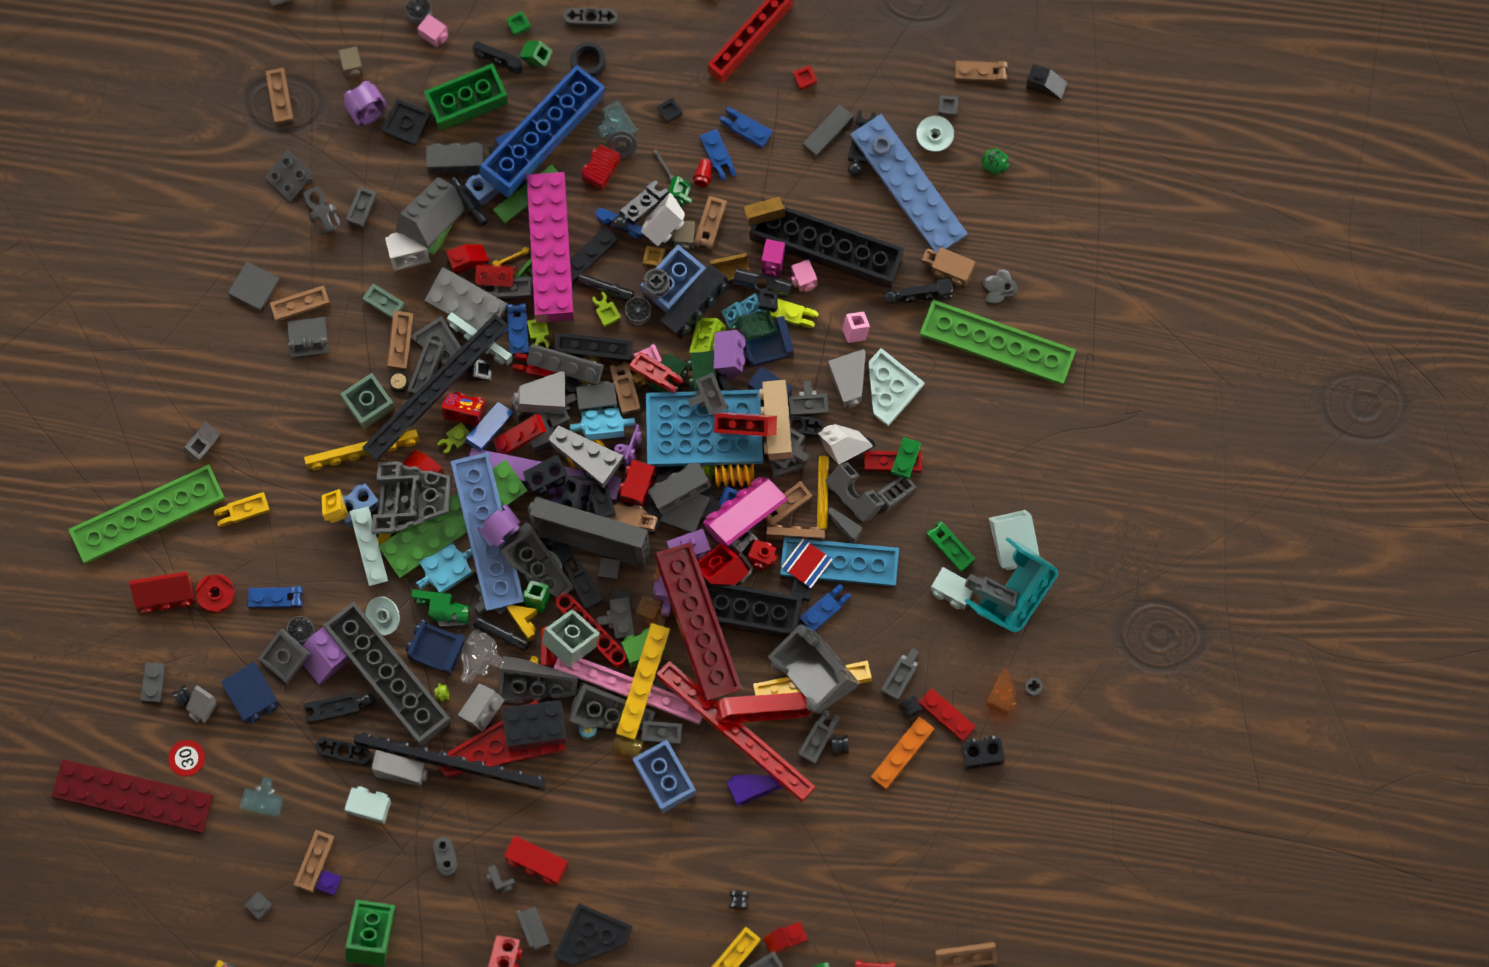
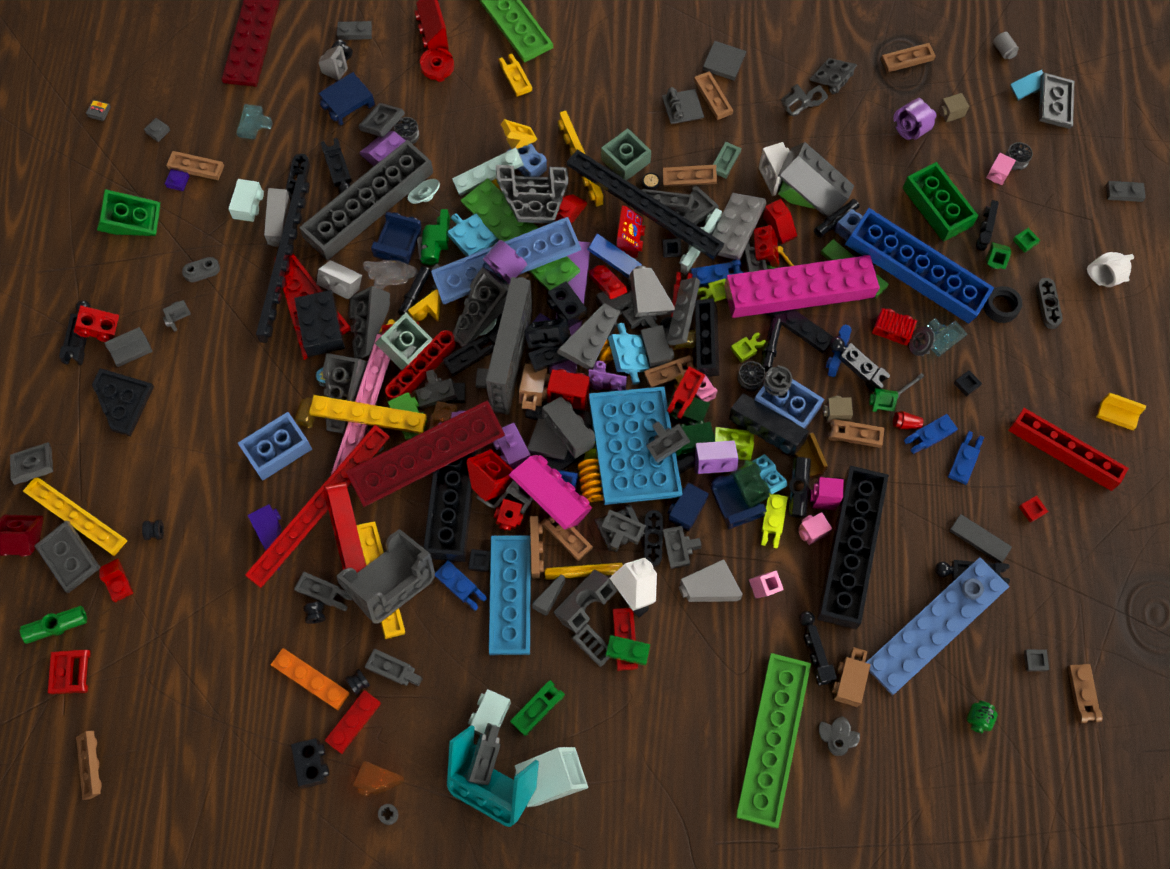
camera: 80 degrees right, 5 degrees down
sticker [168,740,205,776] -> none
flat silver slope [181,422,220,463] -> none
blue plate [248,586,303,609] -> none
dark grey plate [346,186,378,228] -> none
black plate [381,99,431,147] -> none
dark grey brick [427,142,484,174] -> none
lime plate [435,683,449,702] -> none
lime plate [437,422,470,455] -> none
red brick [504,835,569,886] -> none
green brick [523,580,550,613] -> none
white slope [641,193,685,246] -> none
dark grey plate [641,721,682,743] -> none
pearl gold plate [643,246,665,268] -> none
red brick [714,412,777,436] -> none
pearl gold panel [744,197,785,226] -> none
black plate [757,289,778,312] -> none
tan brick [760,380,792,460] -> none
sticker [782,539,833,588] -> none
light aqua plate [869,348,925,427] -> none
light aqua dish [916,116,954,152] -> none
black slope [1026,64,1067,100] -> none

